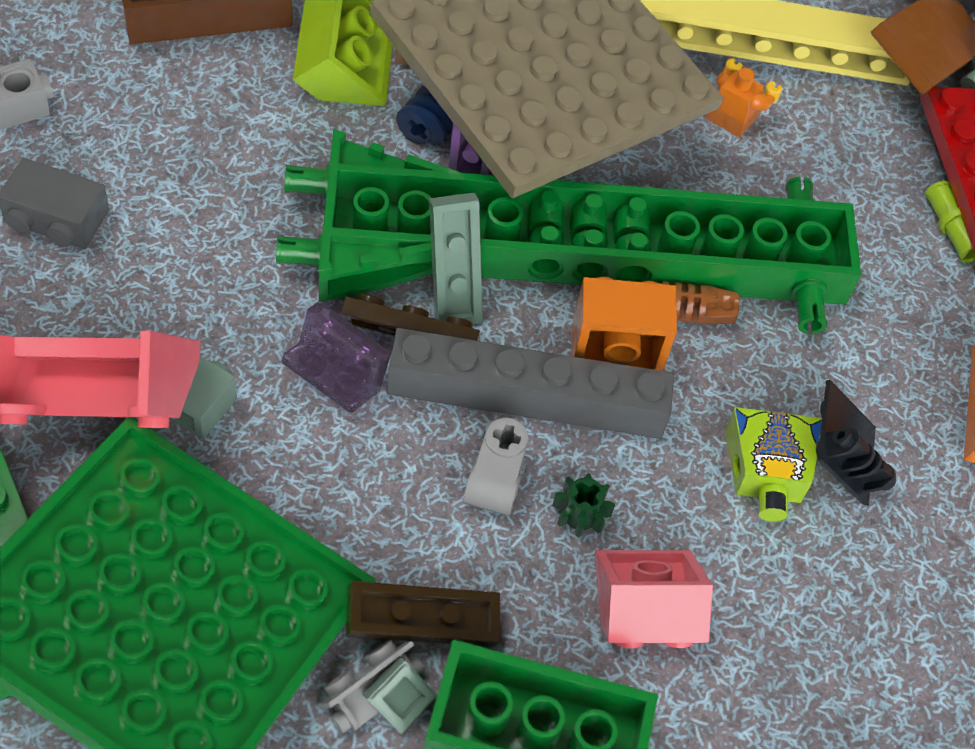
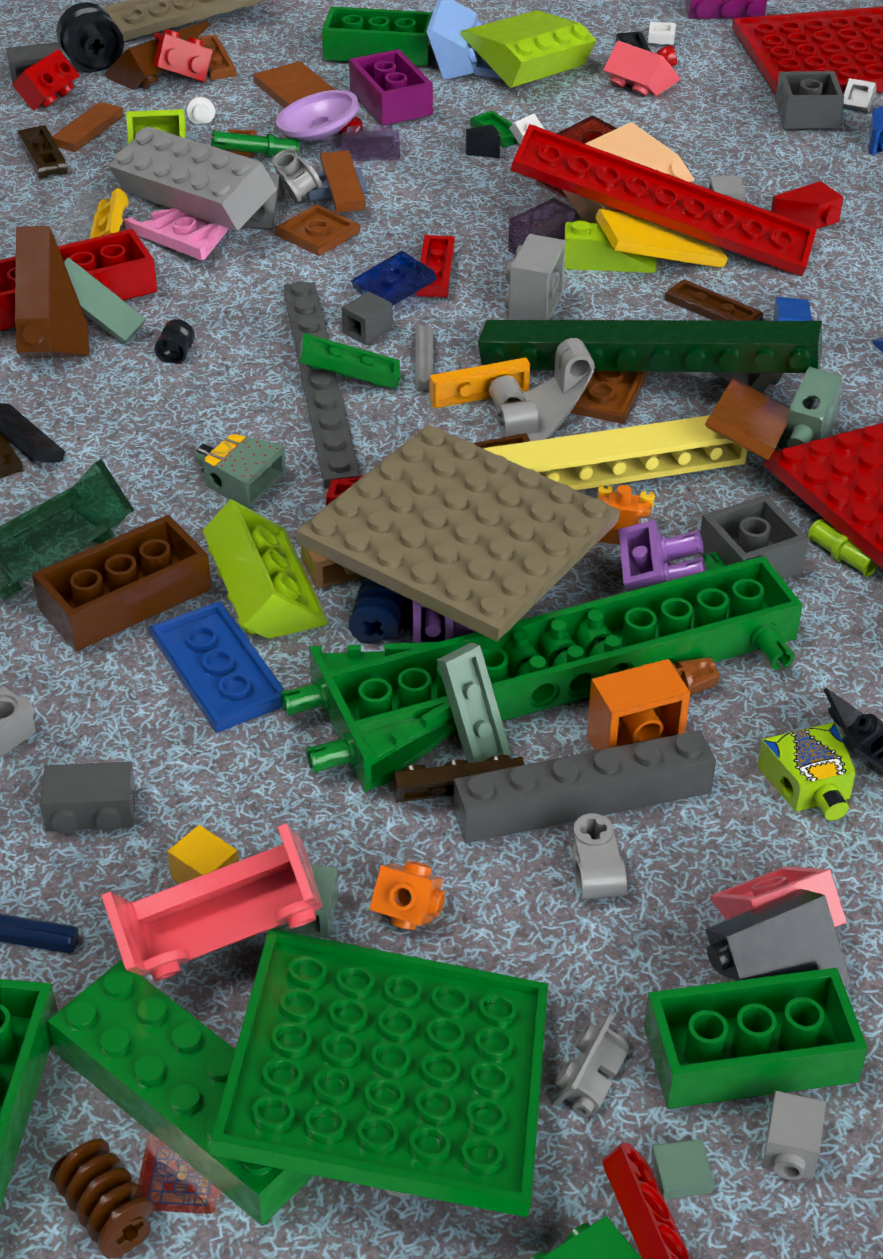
camera: 15 degrees left, 15 degrees down
clear purple bracket [282,301,392,413] -> none
dark brown plate [346,581,501,647] -> none
sand green tile [362,656,437,734] -> none
dark green gear [552,473,615,537] -> none
none -> blue tile [149,601,285,733]
none -> yellow brick [167,825,239,884]
none -> orange brick [369,860,446,930]
none -> medium lavender brick [618,520,707,592]
none -> dark grey brick [700,495,809,579]
none -> slope [705,889,852,987]

